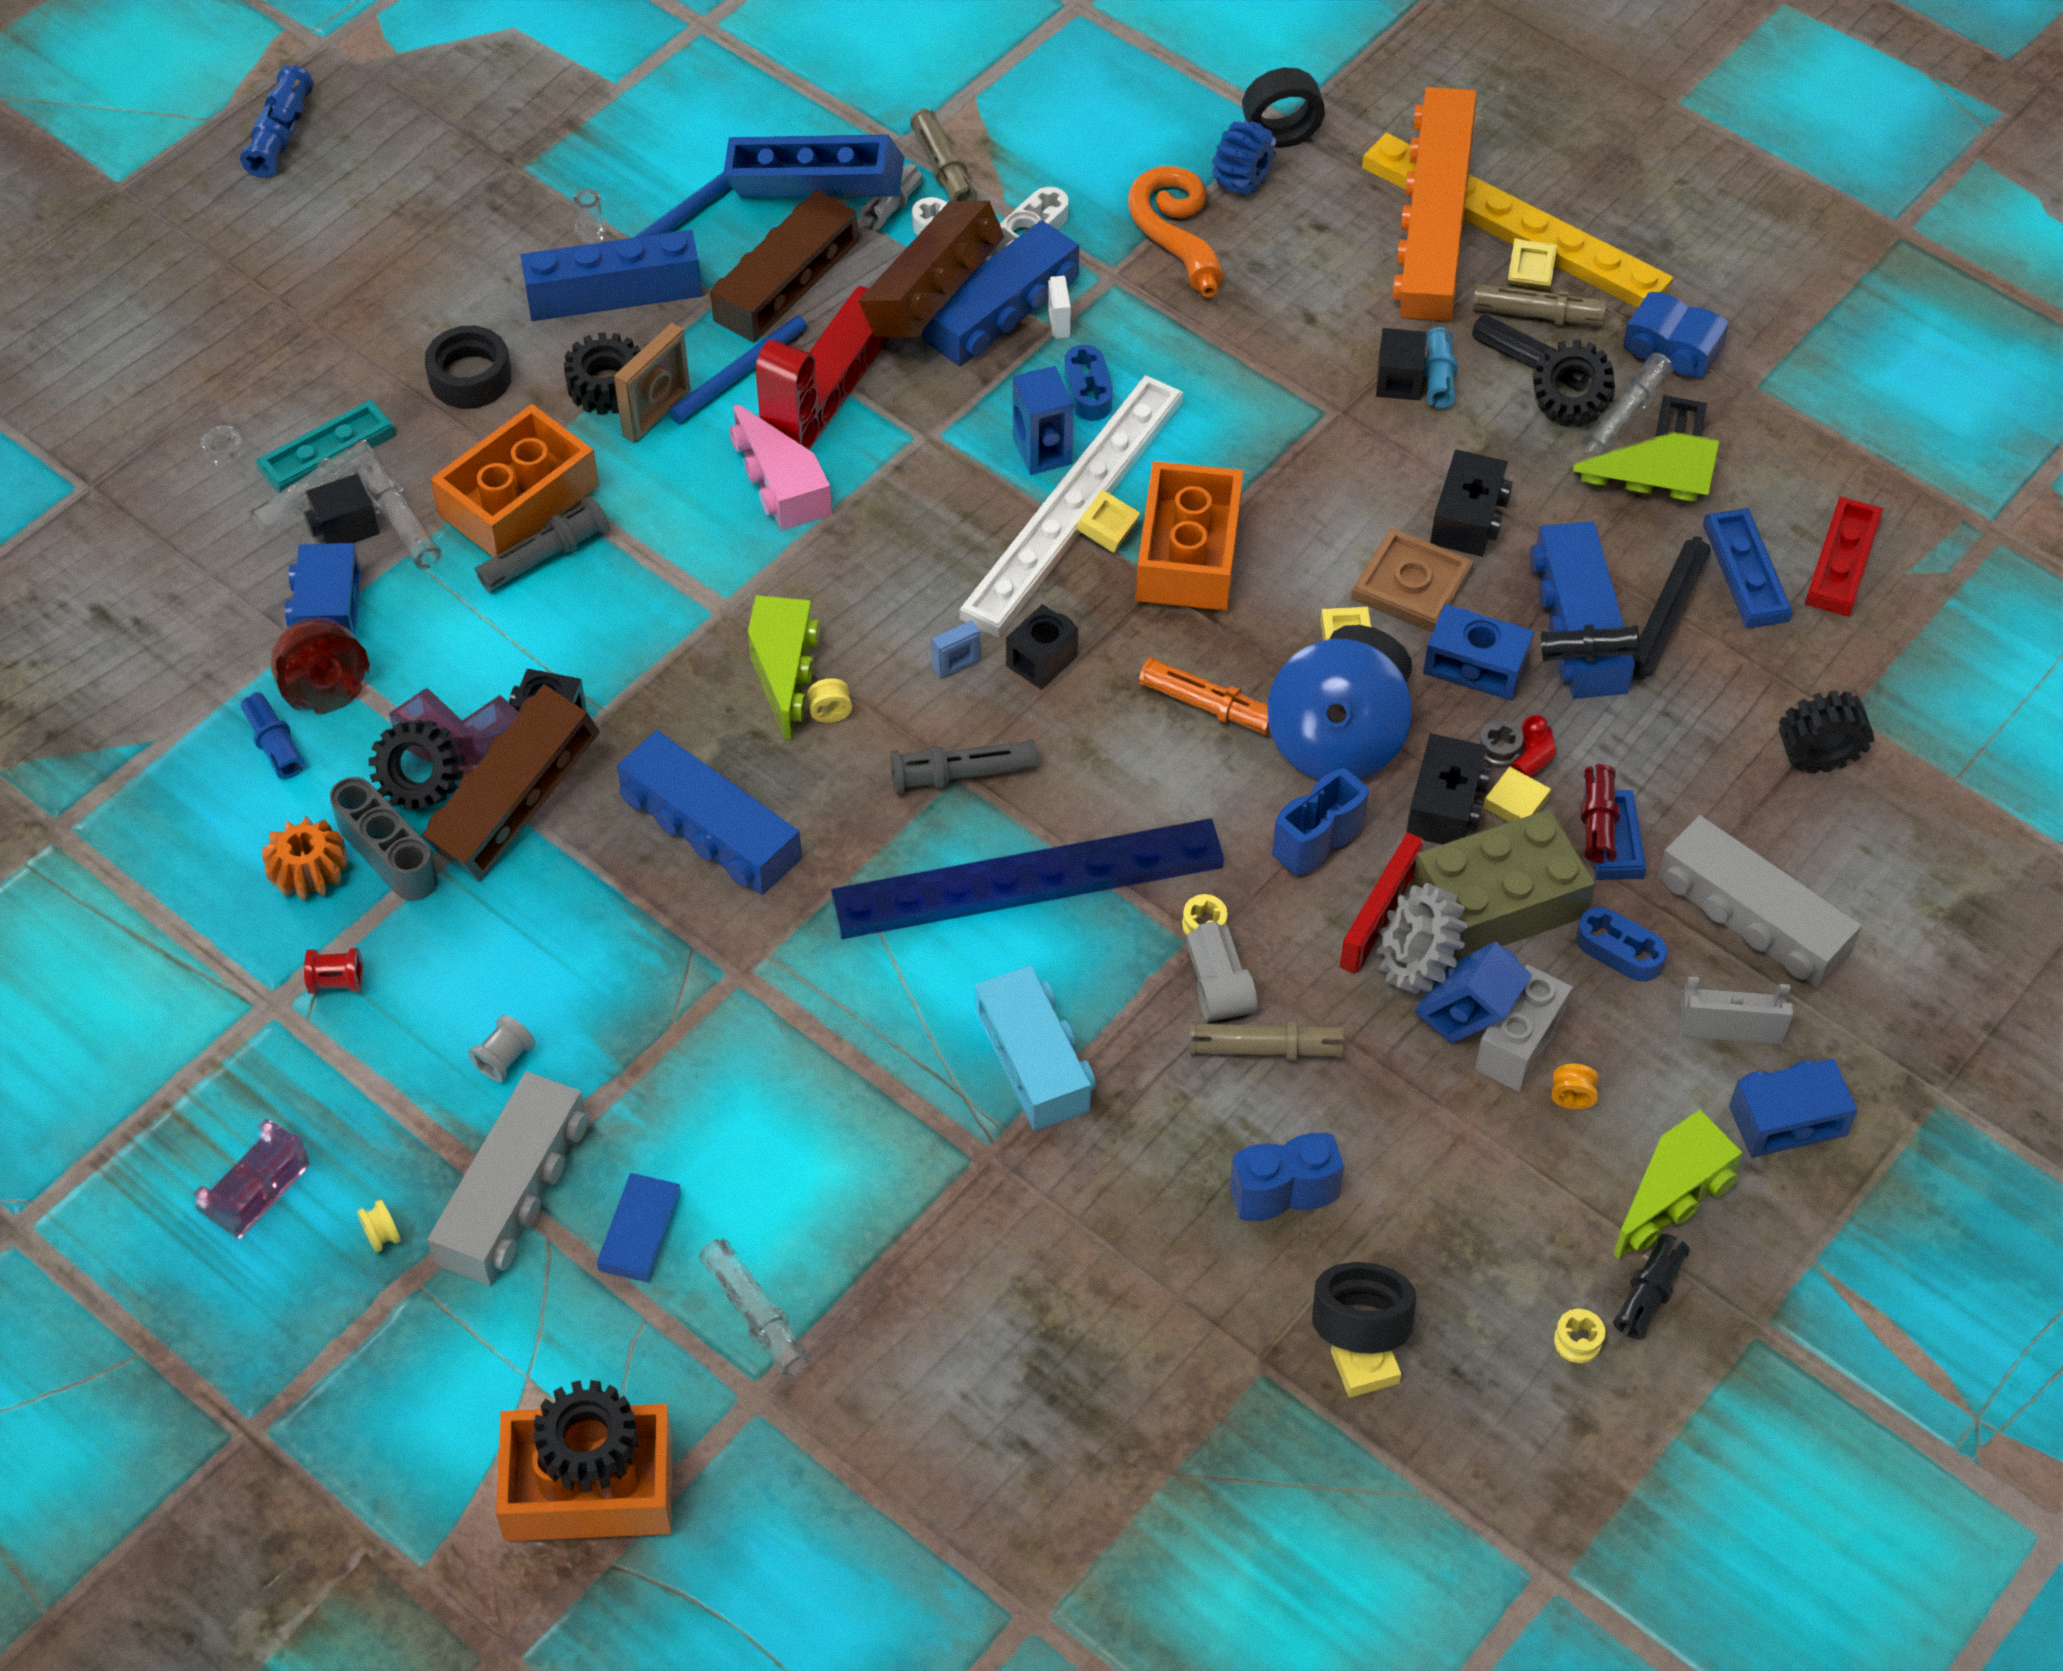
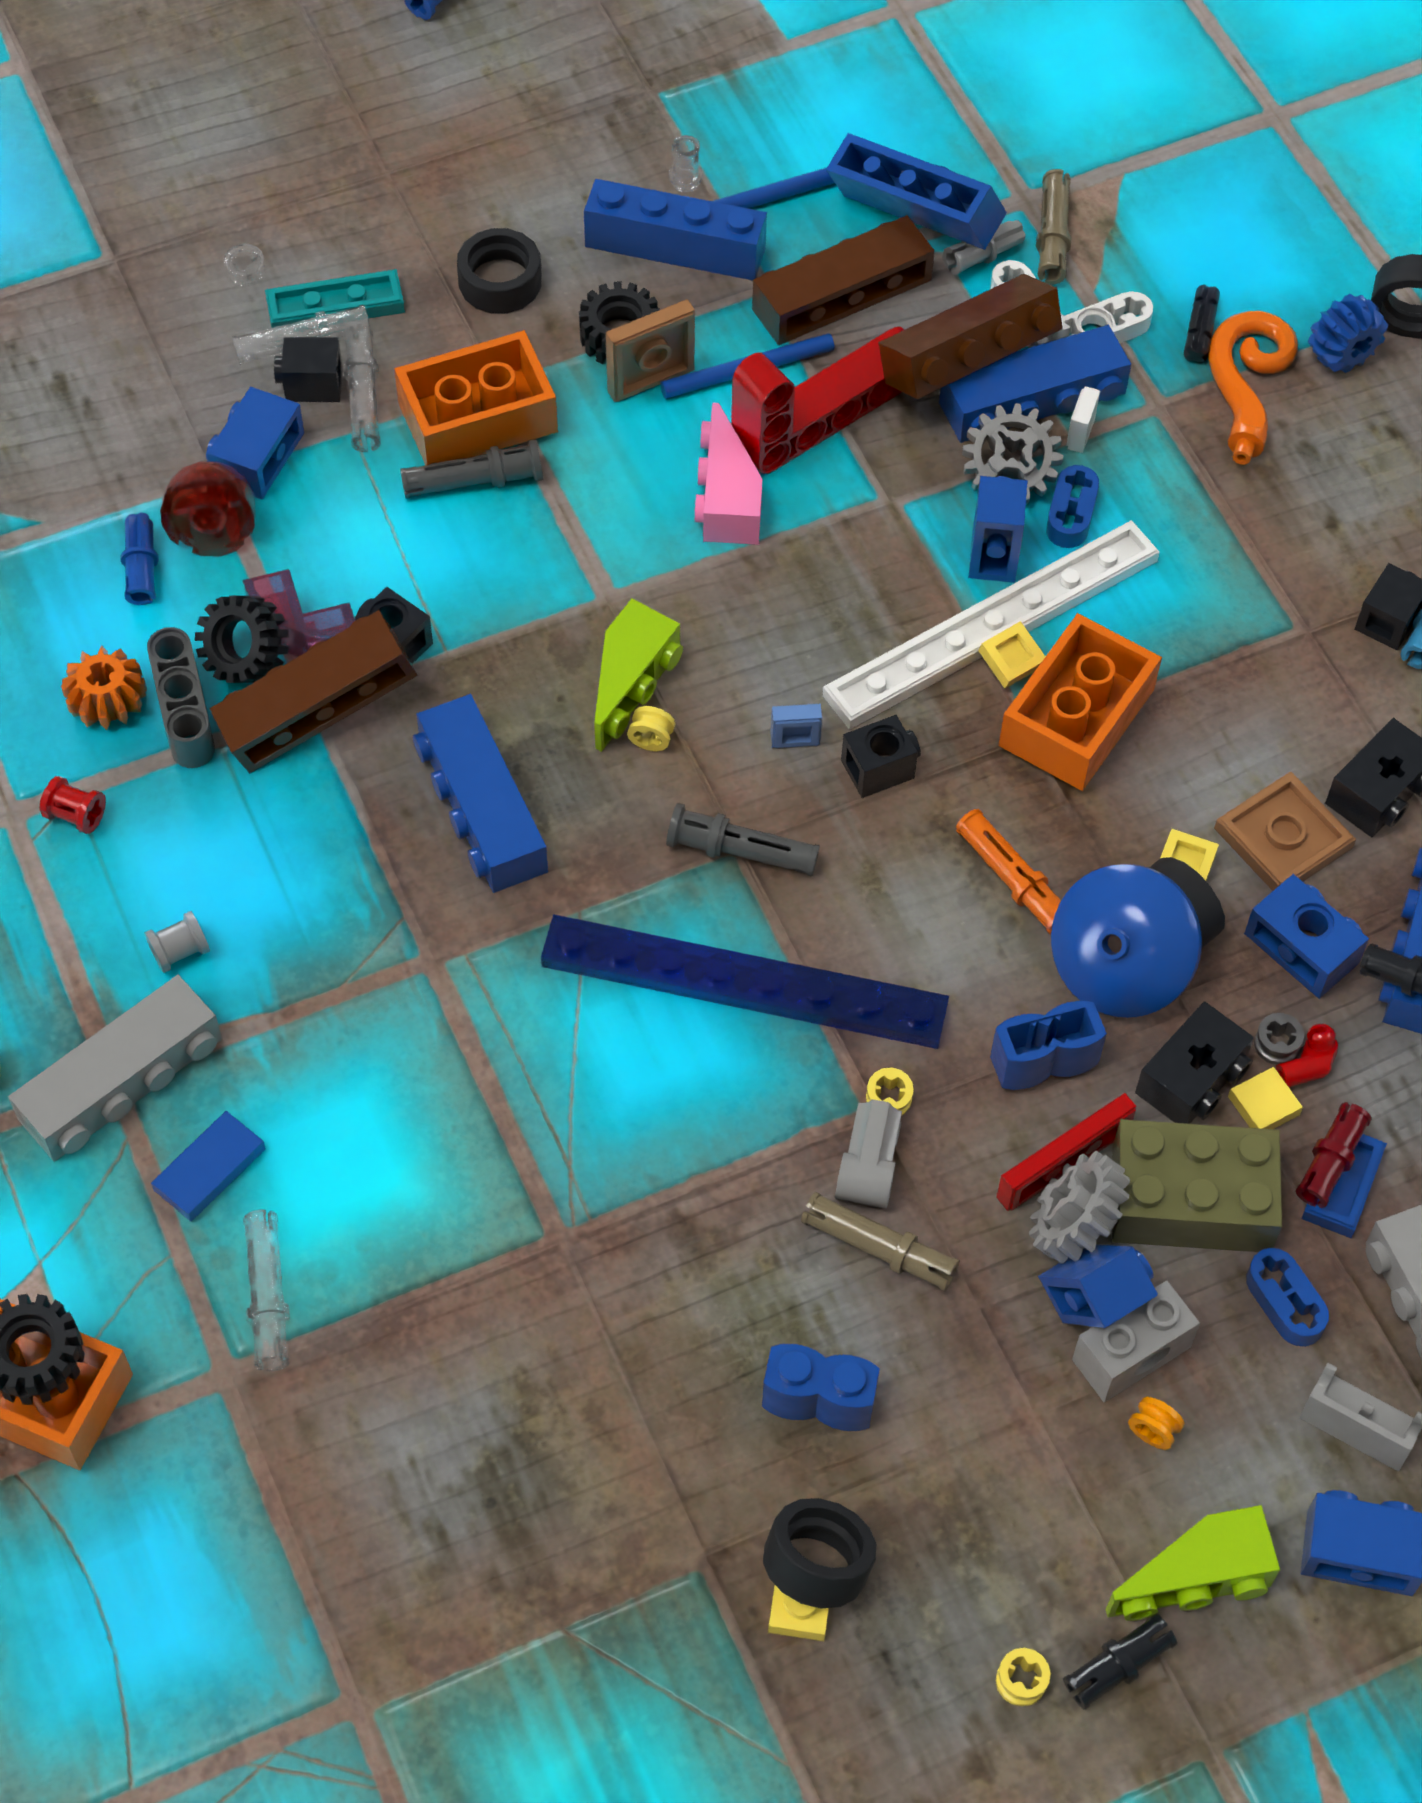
camera: 25 degrees right, 5 degrees up
medium azure brick [975,965,1096,1132] -> none
none -> light grey gear [962,403,1063,505]
none -> black axle [1183,284,1220,363]

